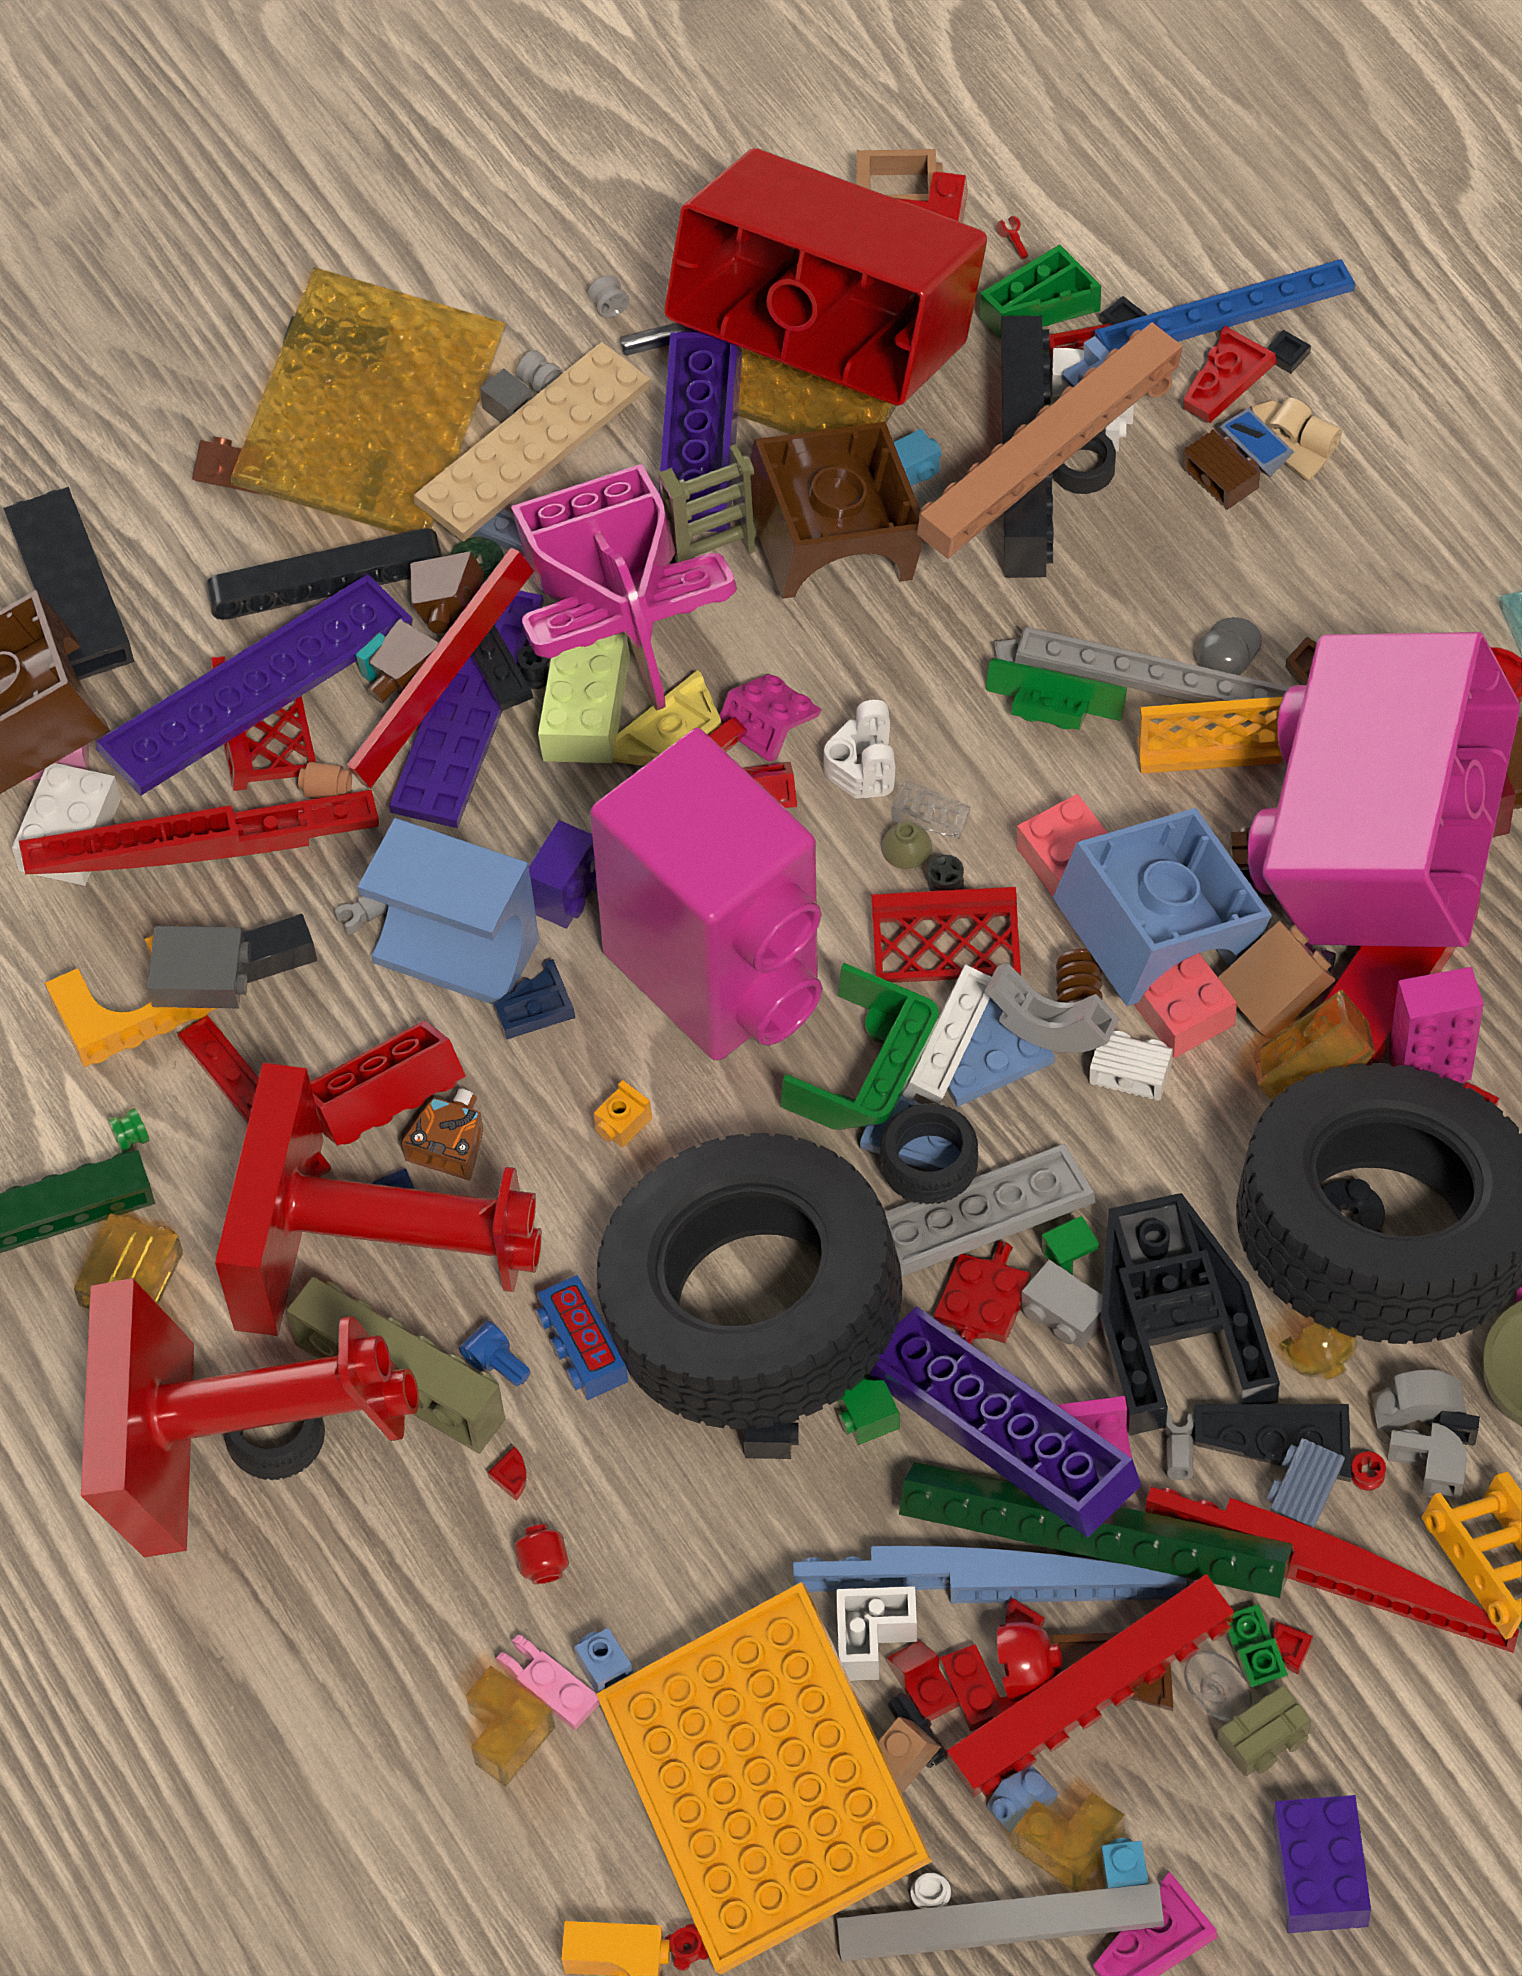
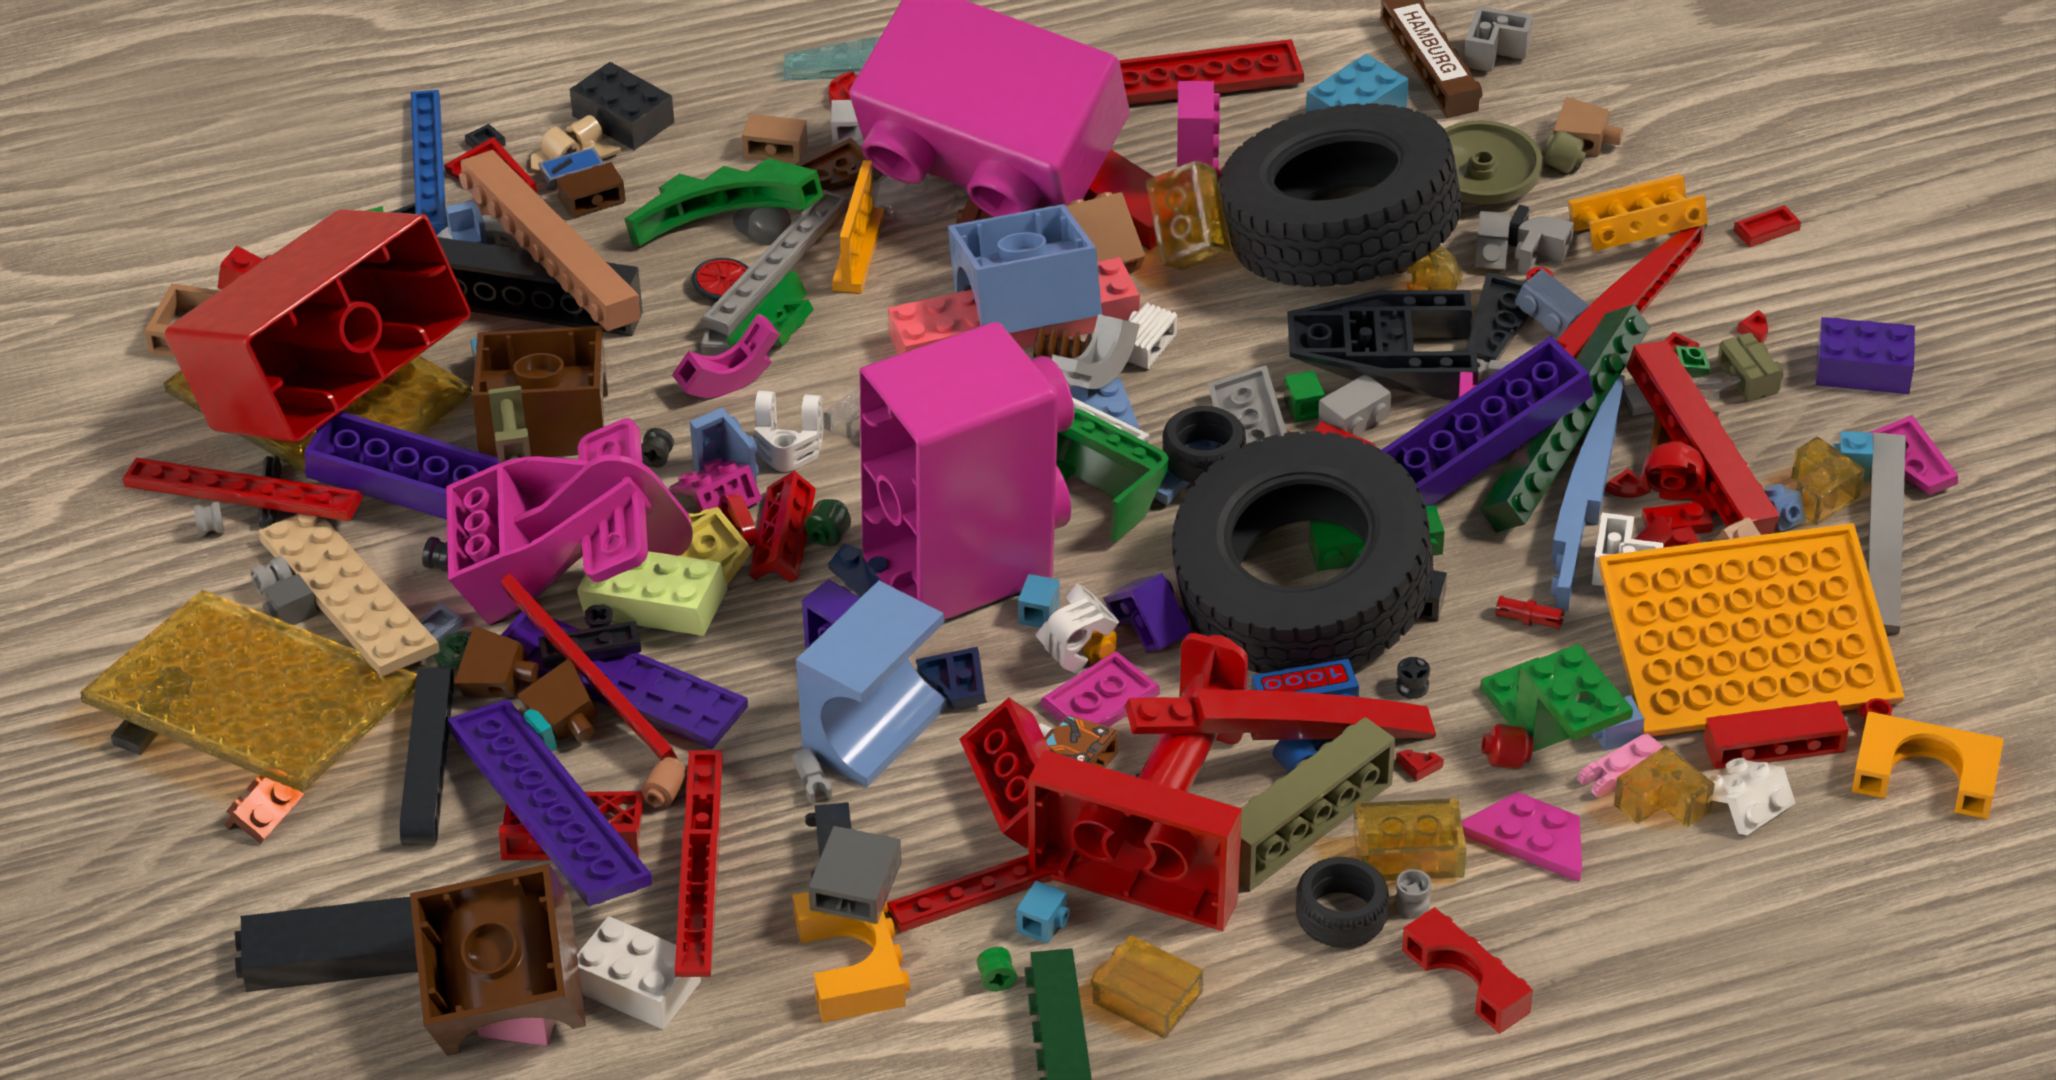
camera: 80 degrees left, 15 degrees down
red piece [81,1278,419,1558] -> none
none -> red tile [122,457,363,521]
none -> black brick [569,62,675,151]
none -> green arch [624,158,824,246]
none -> pearl dark grey wheel [641,428,674,468]
none -> dark pink arch [672,314,780,398]
none -> medium blue bracket [690,407,759,484]
none -> red wheel [692,258,749,301]
none -> medium nougat brick [742,114,808,164]
none -> dark azure brick [1016,881,1070,944]
none -> dark azure brick [1018,574,1060,628]
none -> white piece [1035,584,1119,674]
none -> dark pink tile [1041,651,1160,727]
none -> dark purple brick [1103,573,1192,652]
none -> red slope [1124,690,1436,740]
none -> clear yellow brick [1353,798,1466,881]
none -> light grey wheel [1395,869,1432,918]
none -> black wheel [1396,657,1430,699]
none -> red arch [1402,907,1533,1034]
none -> dark pink wing [1458,792,1582,882]
none -> green bracket [1480,643,1633,752]
none -> red pin [1495,596,1565,630]
none -> white bracket [1693,758,1796,835]
none -> red brick [1703,700,1849,770]
none -> red tile [1737,310,1768,343]

